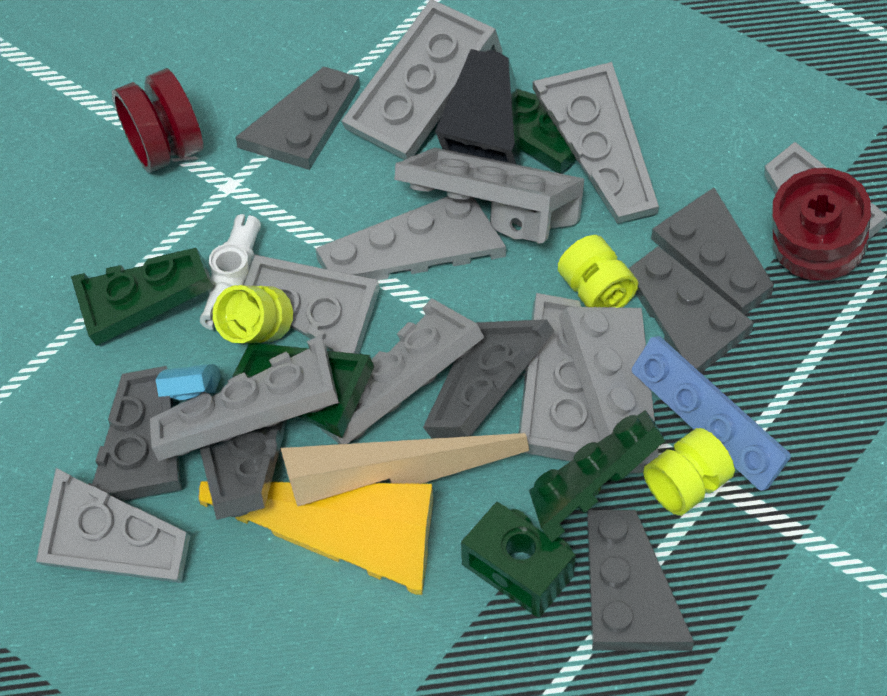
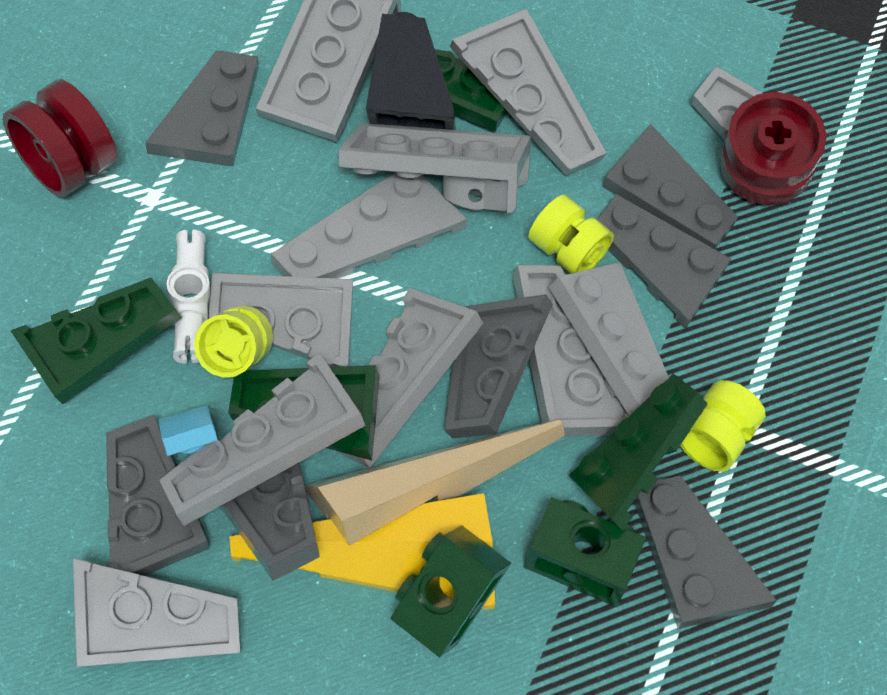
camera: 25 degrees left, 5 degrees up
medium blue bracket [632,336,791,491] -> none
none -> dark green brick [390,526,512,658]

